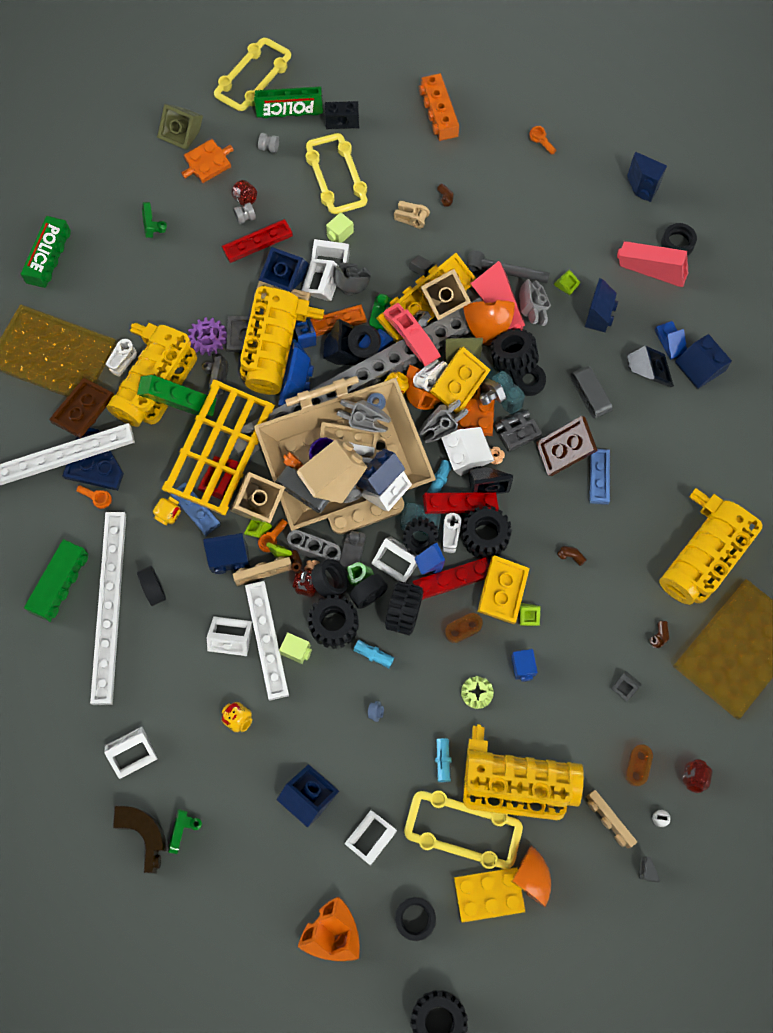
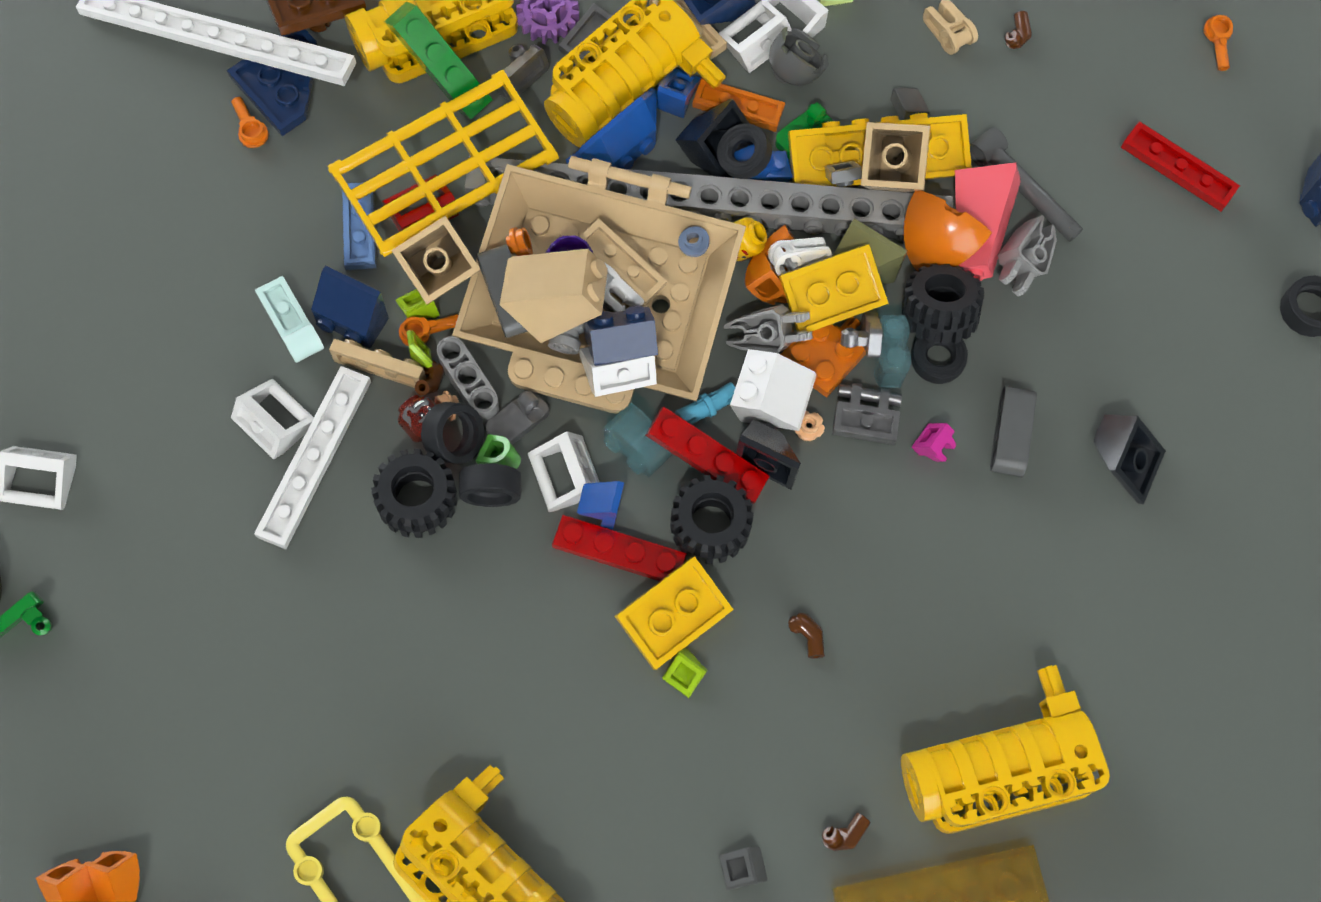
camera: 30 degrees right, 0 degrees up
green brick [24,539,88,622] -> none
white plate [90,512,126,705] -> none
black tyre [137,566,166,606] -> none
yellow head [153,497,181,526] -> none
yellow head [222,702,252,733] -> none
dark blue slope [276,764,339,828] -> none
yellowish green brick [279,633,312,664] -> none
light grey hinge [337,399,391,432] -> none
white tile [344,810,397,866] -> none
medium azure pin [353,640,395,669] -> none
sand blue plate [368,701,384,722] -> none
coral slope [383,303,441,367] -> none
black tyre [385,581,423,636] -> none
black tyre [403,517,439,555] -> none
medium azure pin [435,738,452,782] -> none
white piece [442,513,461,553] -> none
clear orange plate [445,613,483,643] -> none
yellowish green gear [461,676,494,709] -> none
blue brick [511,649,538,682] -> none
plate [536,416,598,476] -> none
lime slope [554,270,581,295] -> none
dark blue slope [585,278,618,332] -> none
medium blue tile [590,449,610,504] -> none
coral slope [617,241,688,287] -> none
blue slope [655,321,687,360] -> none
dark blue slope [675,334,732,389] -> none
none -> light aqua plate [255,276,325,363]
none -> dark pink tile [912,423,956,462]
none -> red plate [1120,121,1241,212]

